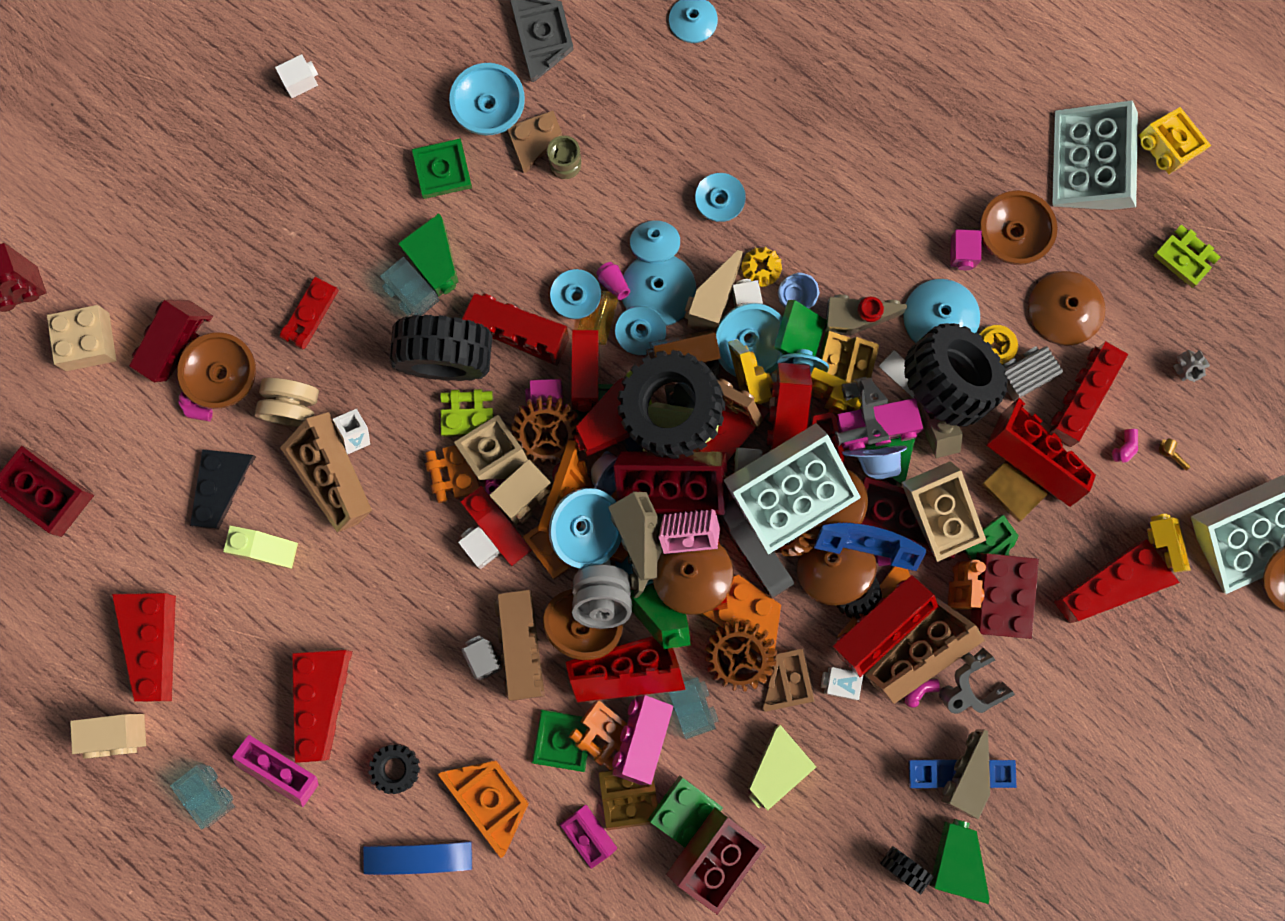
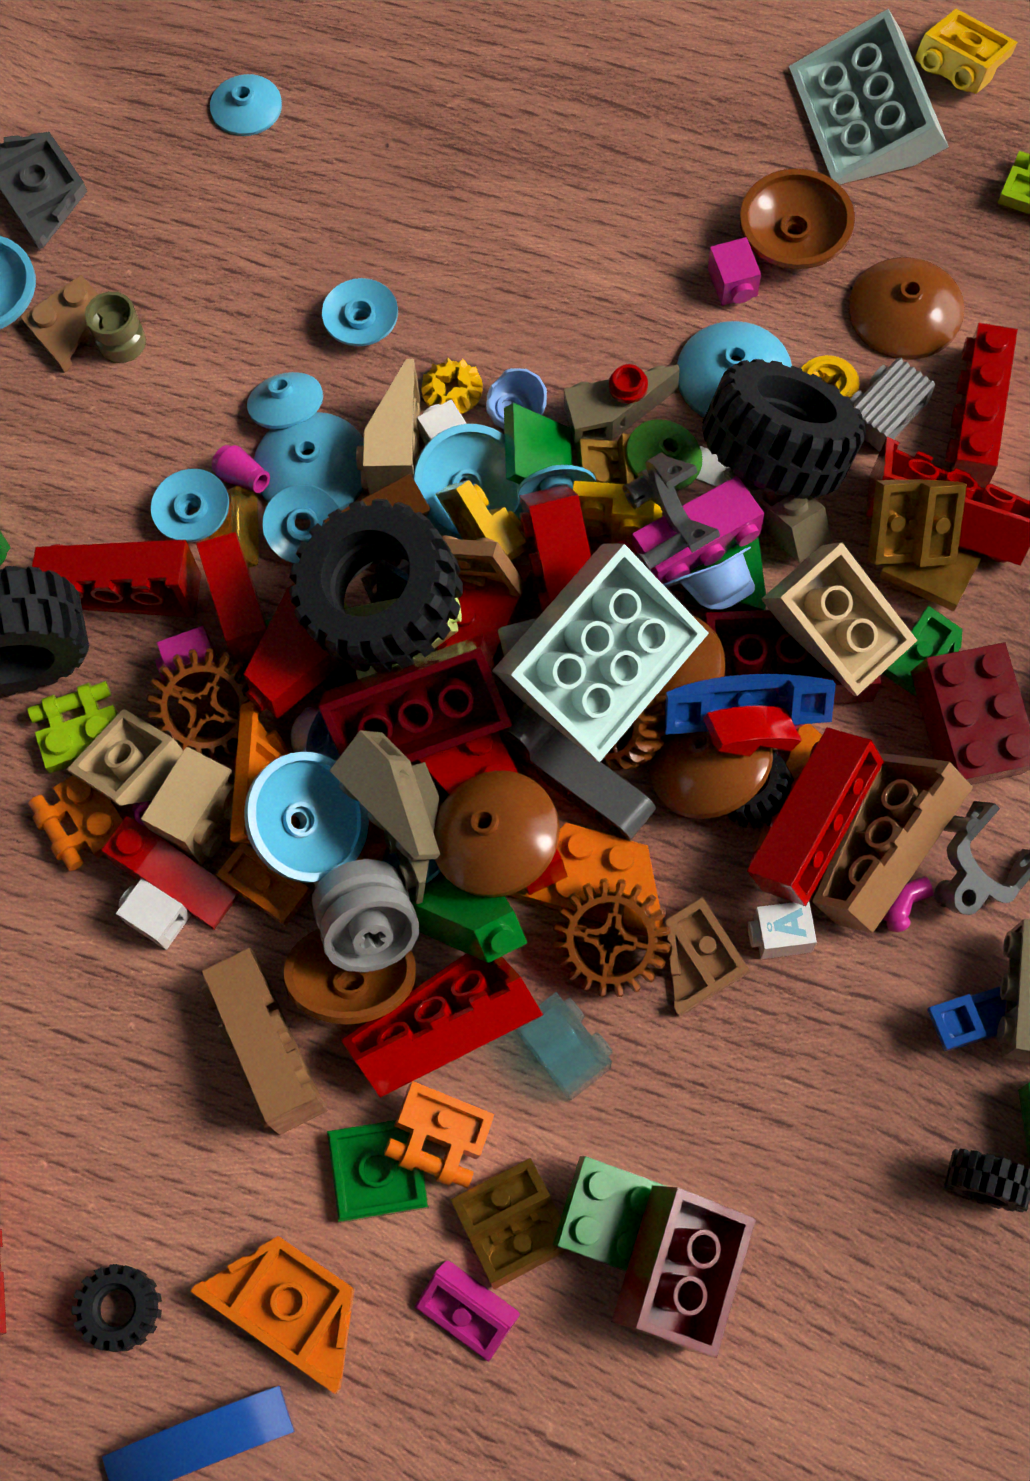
camera: 15 degrees left, 10 degrees down
light grey brick [462,636,503,680] -> none
brick [612,695,674,785] -> none
bright pink brick [659,509,720,554] -> none
yellowish green slope [748,725,816,810] -> none
orange plate [948,560,986,609] -> none
none -> bright green dish [626,419,702,491]
none -> red slope [703,706,802,757]
none -> pearl gold slope [867,480,967,567]

